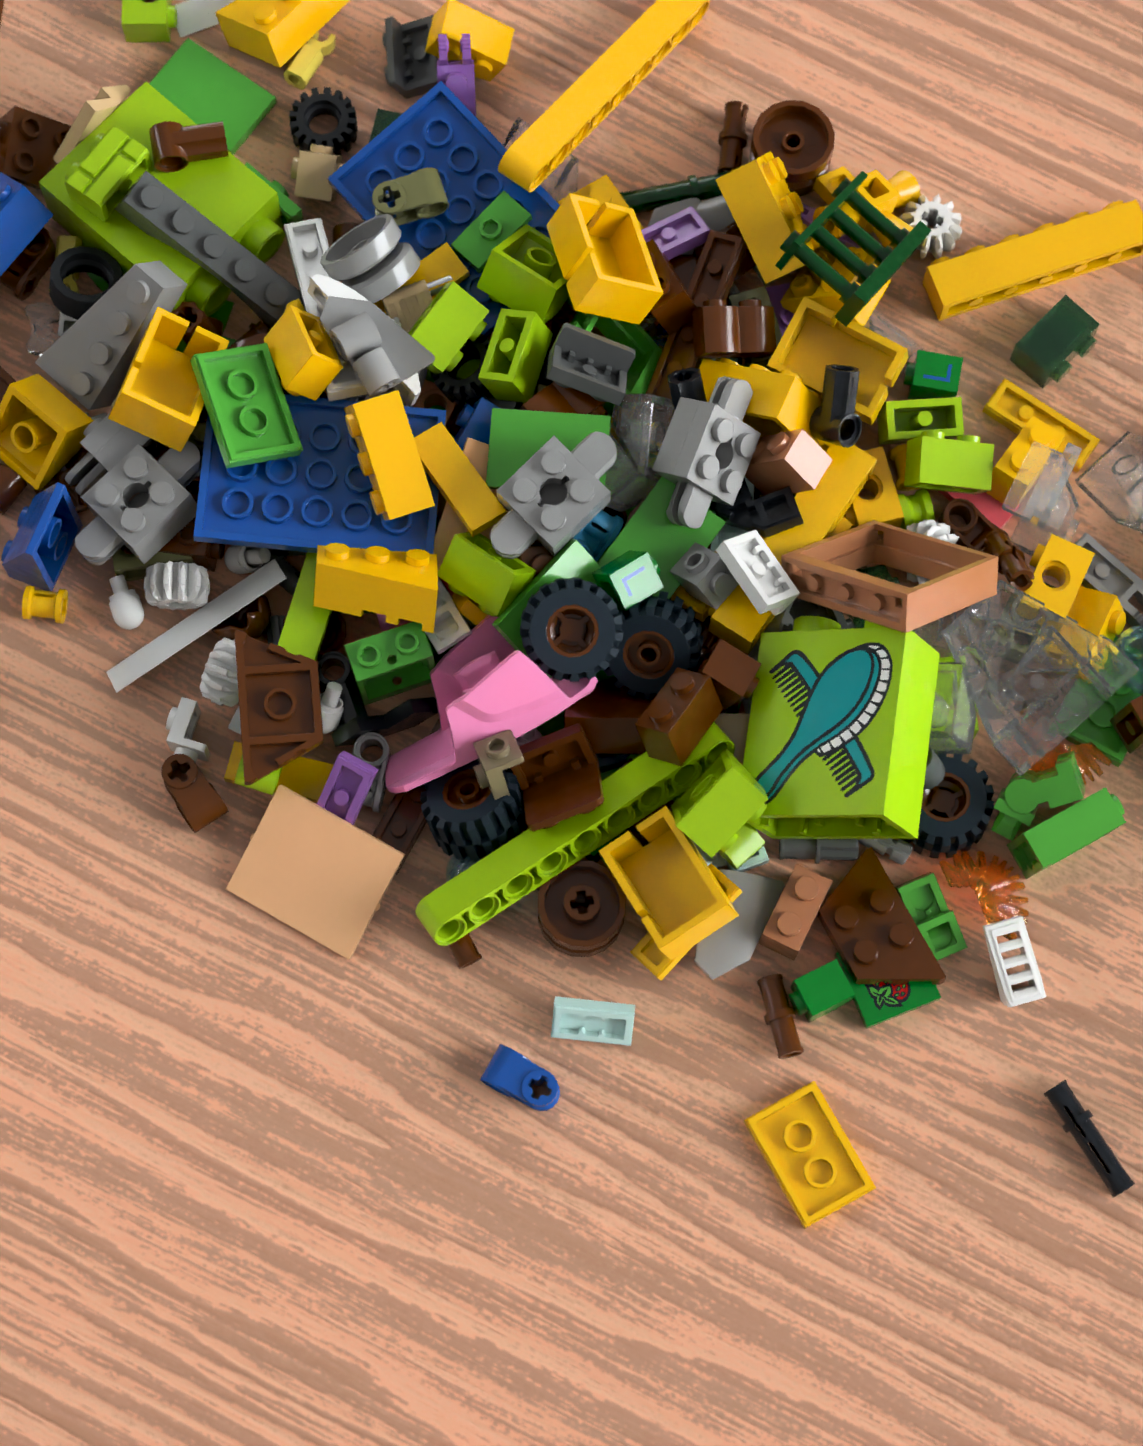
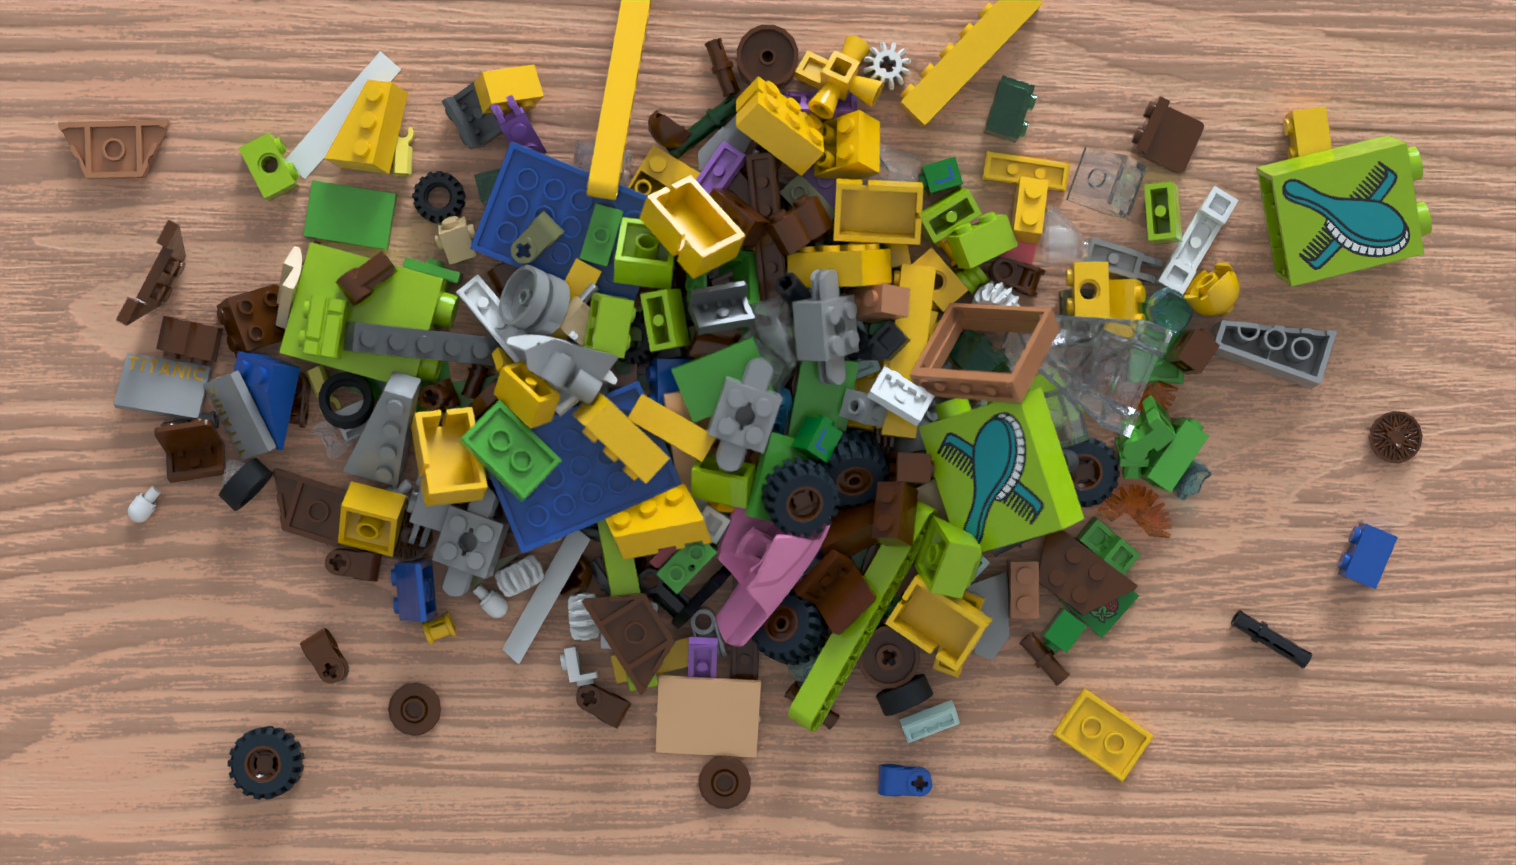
camera: 25 degrees left, 15 degrees up
white cylinder [320,682,344,734] -> none
dark tan bracket [473,730,524,800] -> none
dark green fence [775,171,932,327] -> none
black piece [809,364,862,448] -> none
white slope [982,915,1046,1007] -> none
reddish brown pin [984,529,1034,592] -> none
clear panel [1002,441,1082,529] -> none
none -> reddish brown hair [648,110,692,149]
none -> reddish brown wheel [699,756,751,809]
none -> black tyre [876,674,933,716]
none -> clear light blue hair [1172,459,1212,501]

